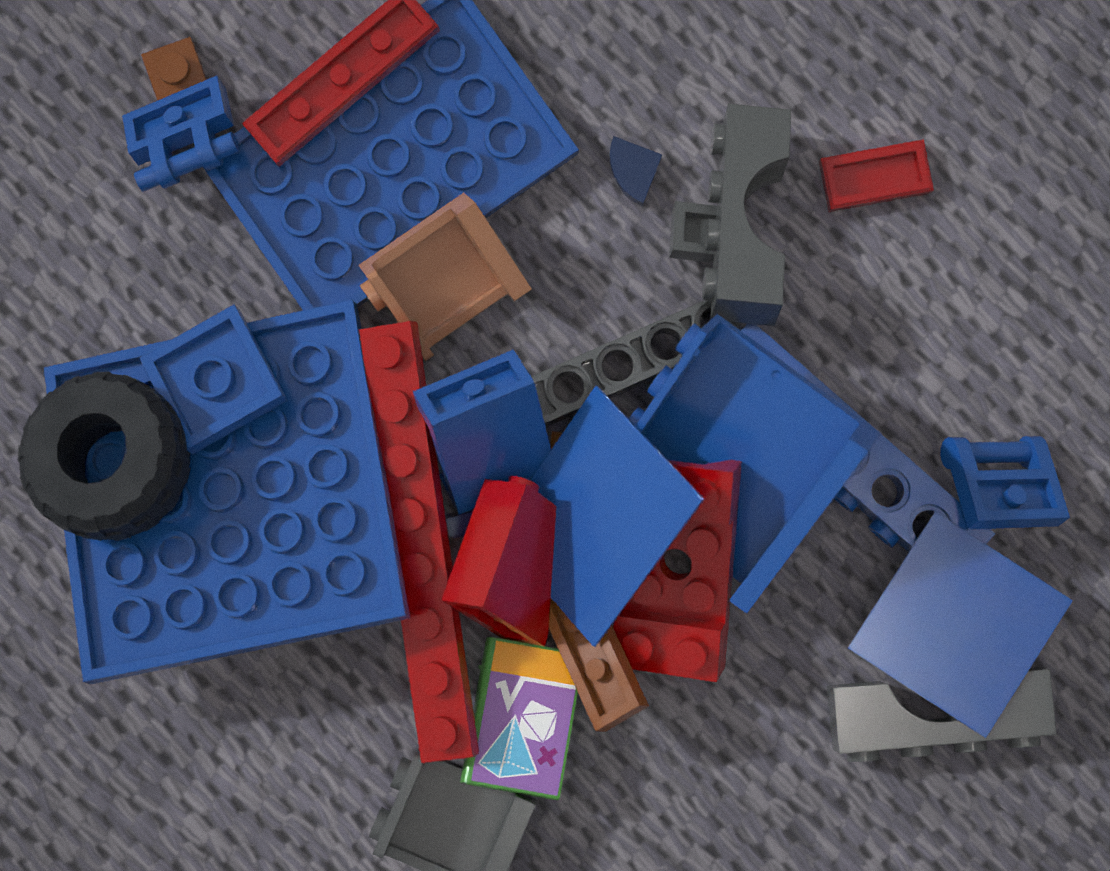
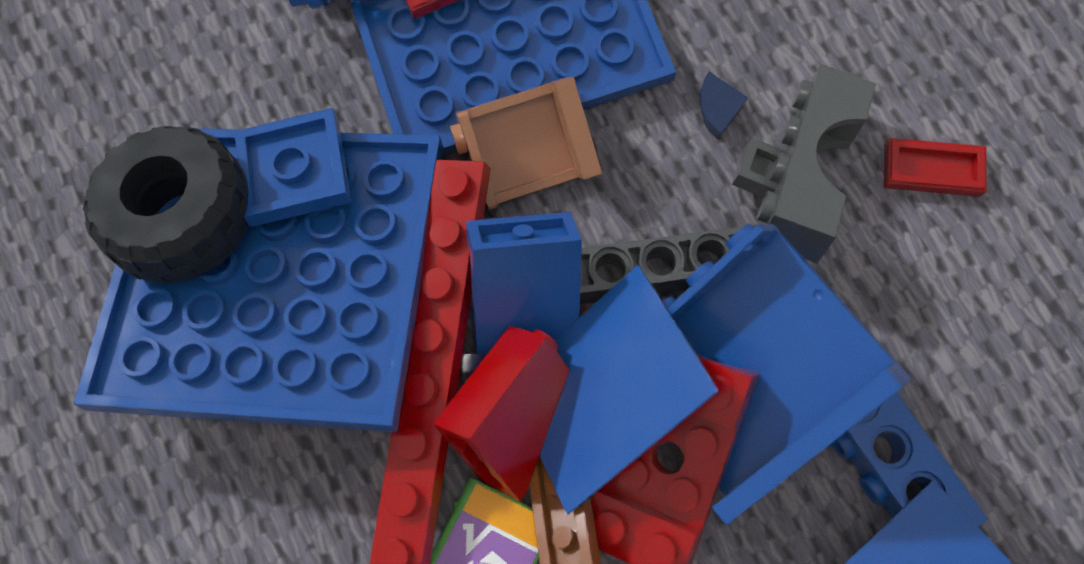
camera: 20 degrees right, 10 degrees down
blue plate [940,436,1070,530] -> none

